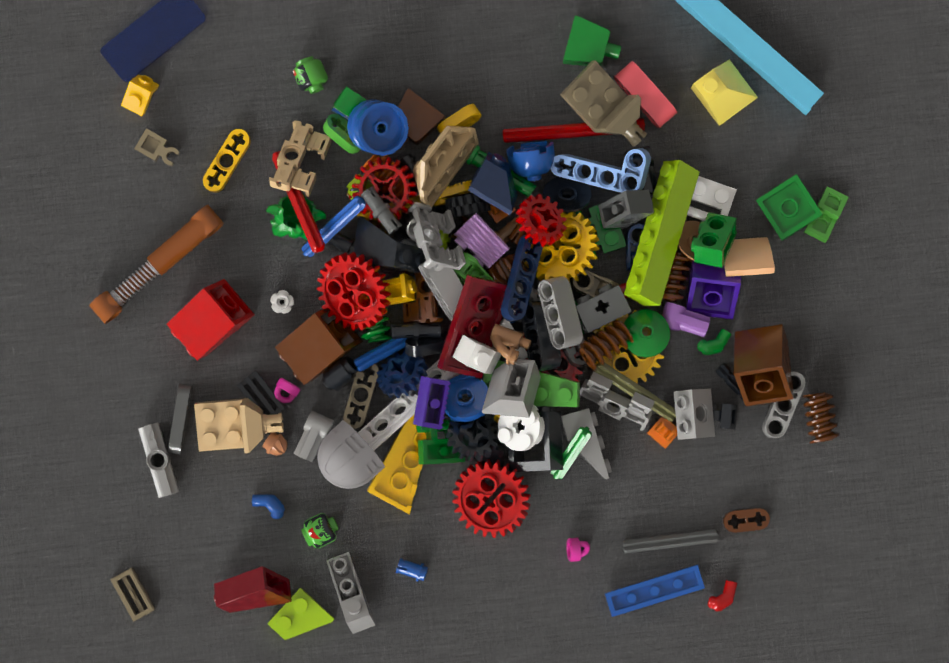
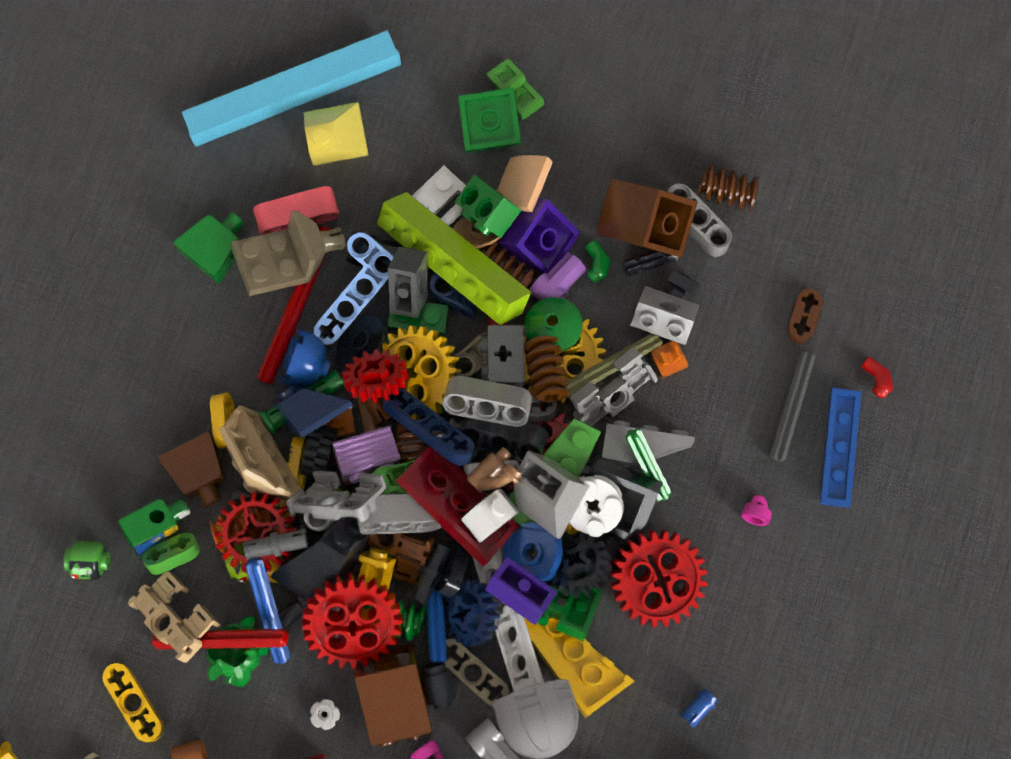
camera: 65 degrees left, 10 degrees down
blue wheel [347,99,409,156] -> none

